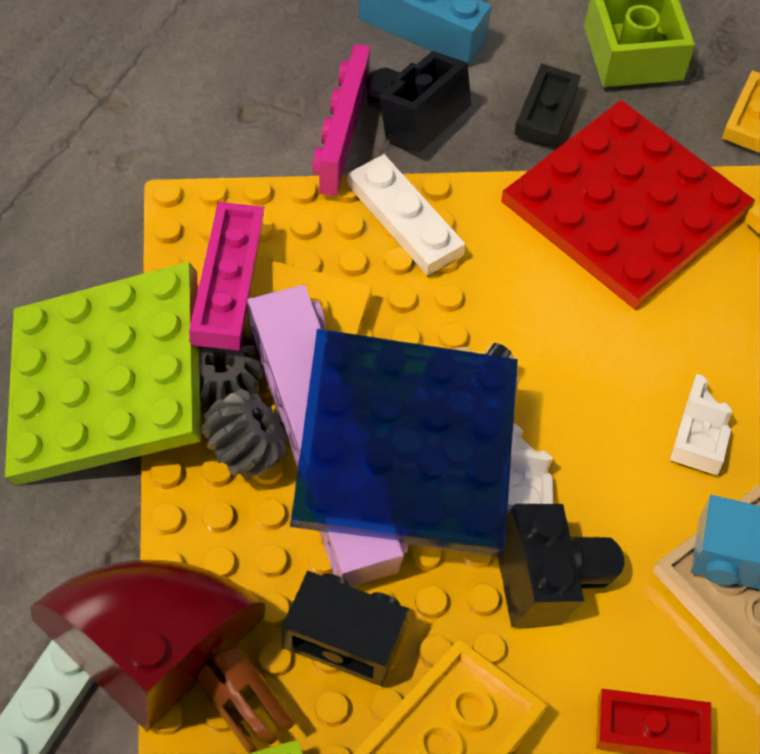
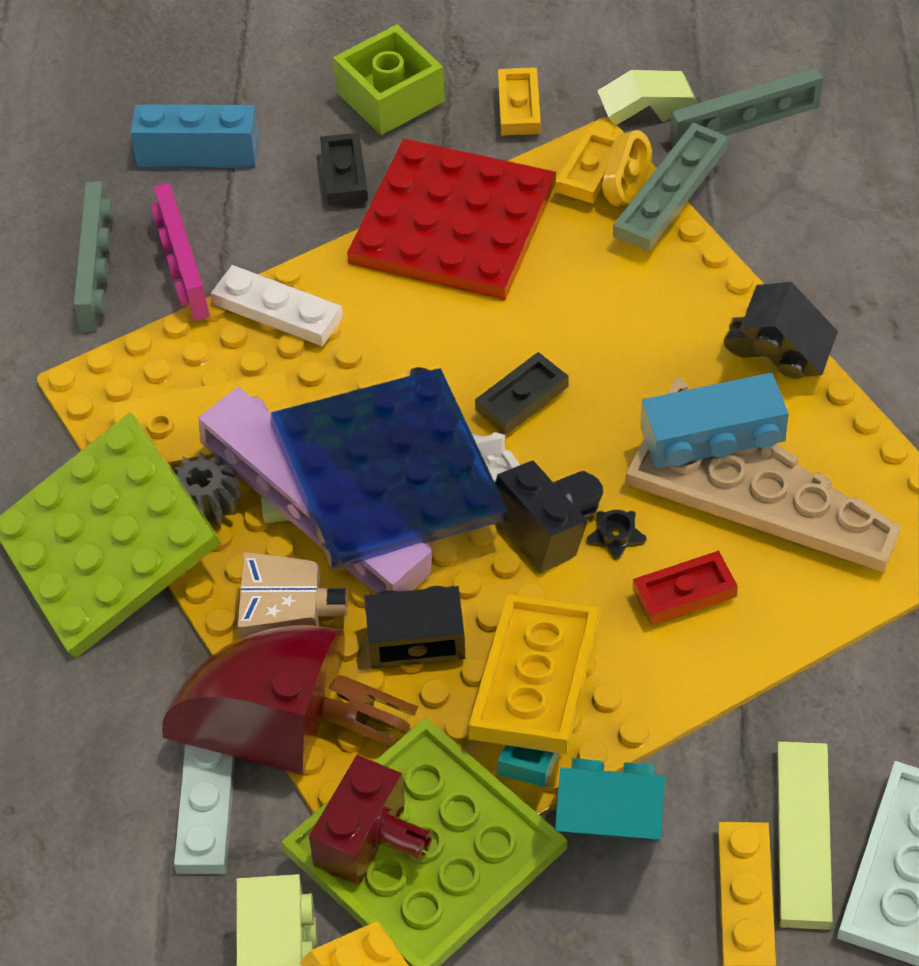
camera: 20 degrees left, 5 degrees down
dark pink plate [189,202,264,351] -> none
dark grey gear [201,388,288,480] -> none
black brick [365,51,472,152] -> none
white slope [670,374,733,476] -> none
none -> sand green plate [74,181,114,333]
none -> tan torso [238,552,348,638]
none -> pearl dark grey plate [475,352,569,435]
none -> black plate [587,510,647,560]

